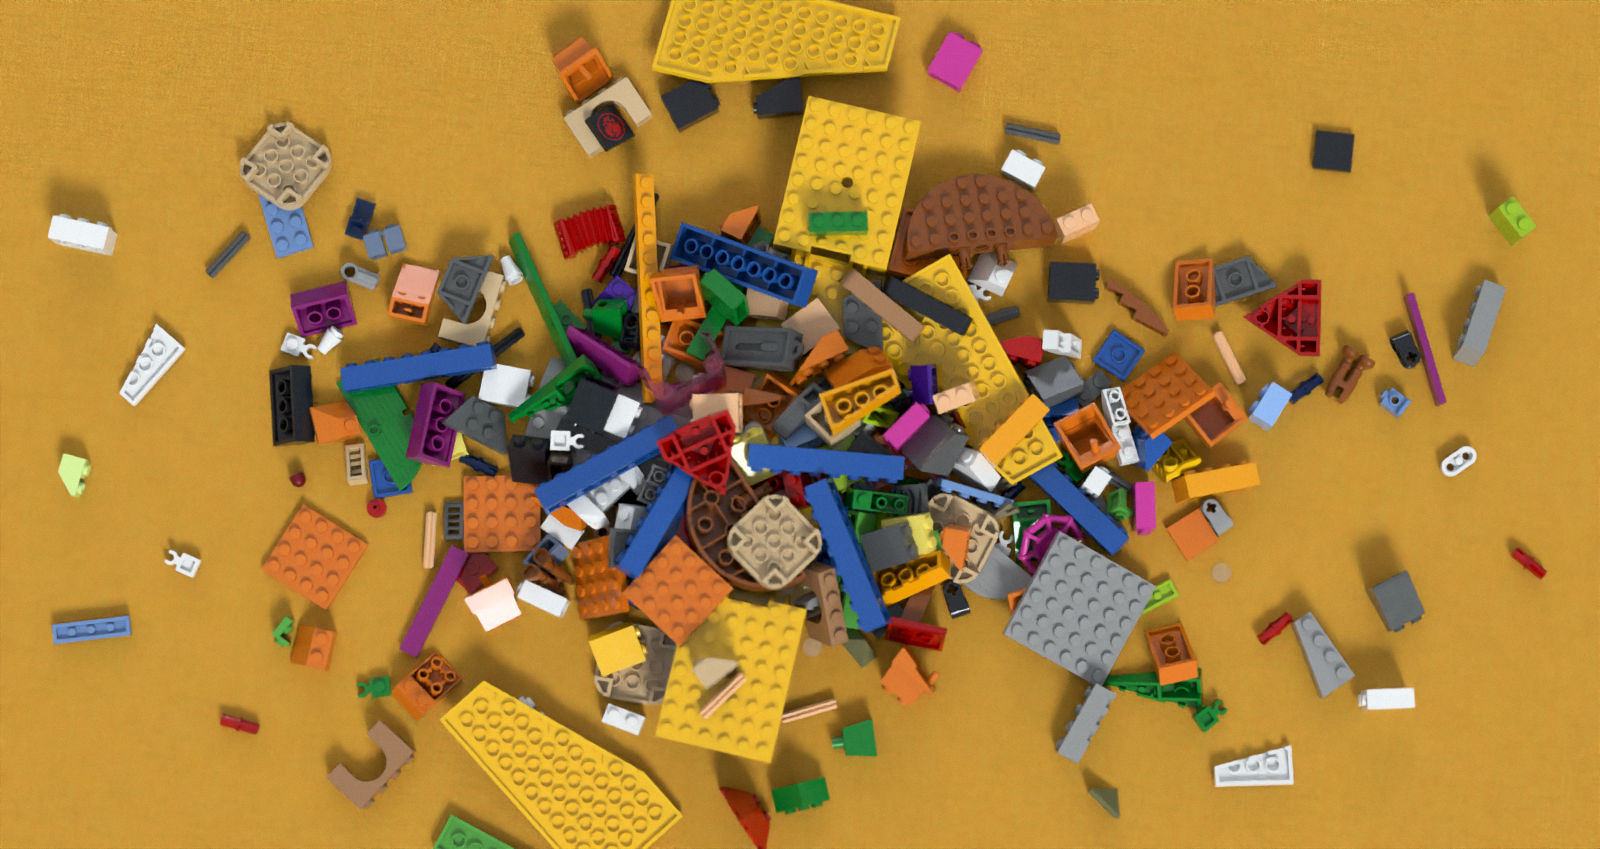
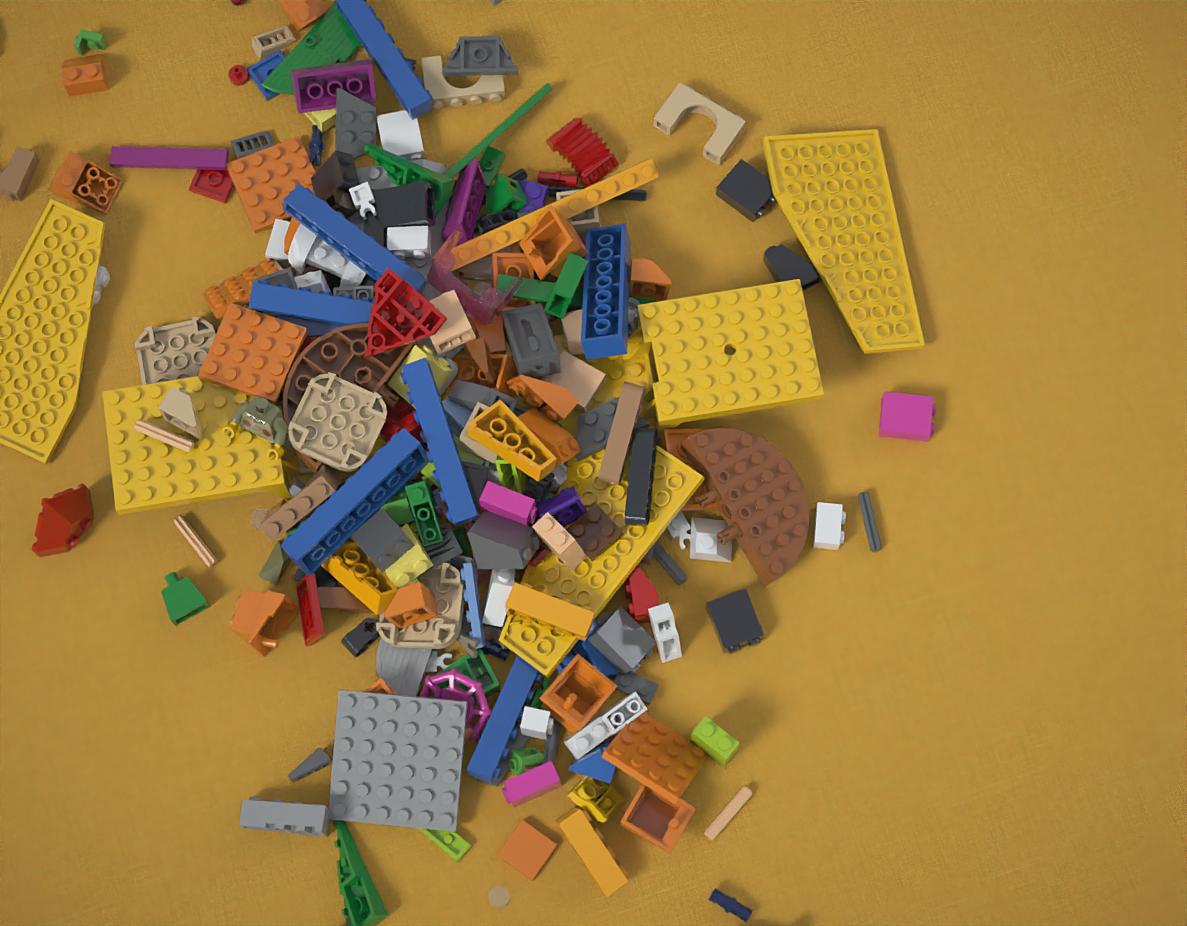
camera: 65 degrees right, 10 degrees down
orange plate [261,504,369,610] -> none
green plate [356,676,392,698] -> none
orange slope [387,263,440,326] -> none
light nougat axle [423,511,437,568] -> none
black axle [445,327,525,389] -> none
piece [465,574,521,631] -> none
white cone [500,256,523,285] -> none
white brick [516,580,570,619] -> none
dark orange piece [522,548,574,595] -> none
sand blue piece [523,533,569,575] -> none
orange piece [552,37,614,105] -> none
tile [585,104,635,152] -> none
yellow brick [588,620,648,677] -> none
white brick [602,703,646,736] -> none
green brick [771,777,830,815] -> none
green brick [809,211,868,236] -> none
light nougat brick [1054,203,1100,244] -> none
olive slope [1088,789,1120,819] -> none
blue tile [1092,329,1145,382] -> none
dark orange slope [1105,279,1169,337] -> none
orange slope [1144,622,1198,686] -> none
orange slope [1173,258,1216,321] -> none
light grey piece [1200,499,1234,536] -> none
dark grey wing [1214,256,1277,307] -> none
red wedge [1243,280,1322,357] -> none
light blue brick [1247,382,1292,431] -> none
black tile [1312,130,1355,173] -> none
none -> olive torso [222,396,288,460]
none -> dark grey slope [288,747,333,783]
none -> reddish brown plate [566,503,624,562]
none -> lime brick [690,716,740,768]

